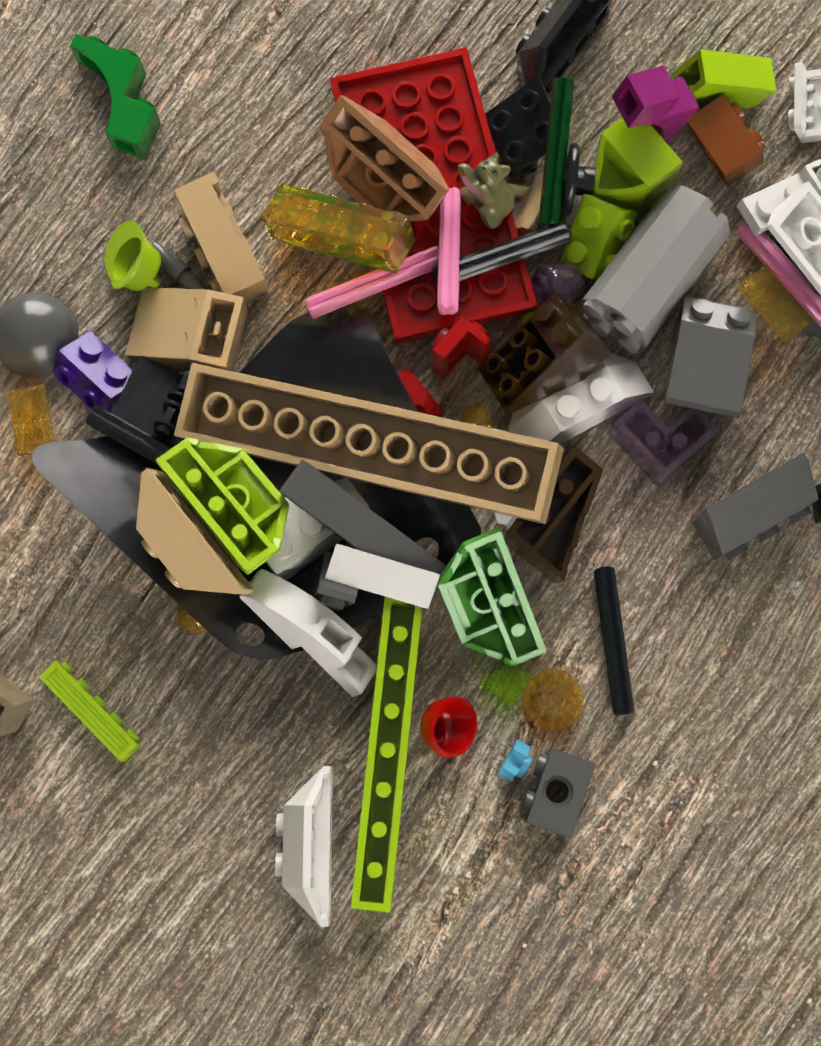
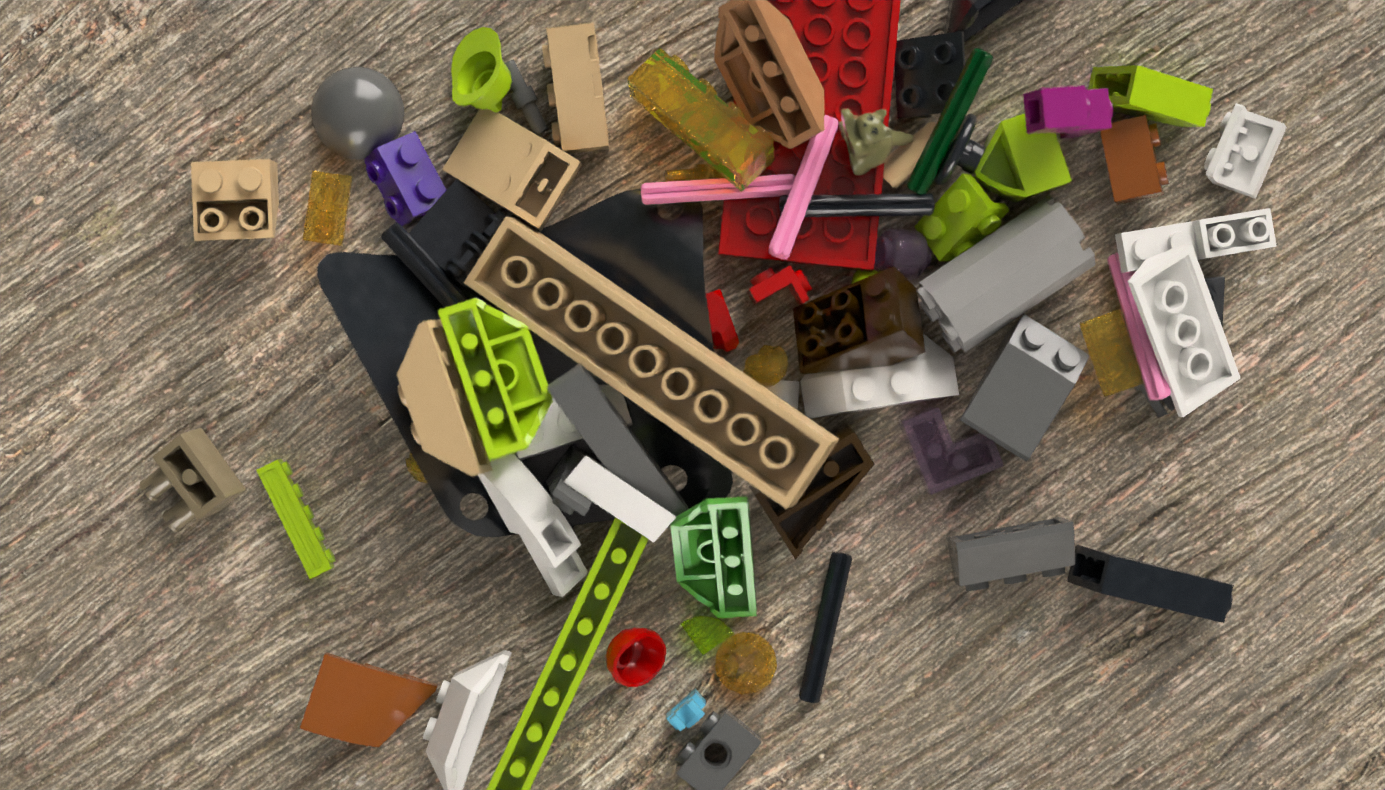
camera: 15 degrees right, 10 degrees up
none -> dark orange slope [300,653,438,748]

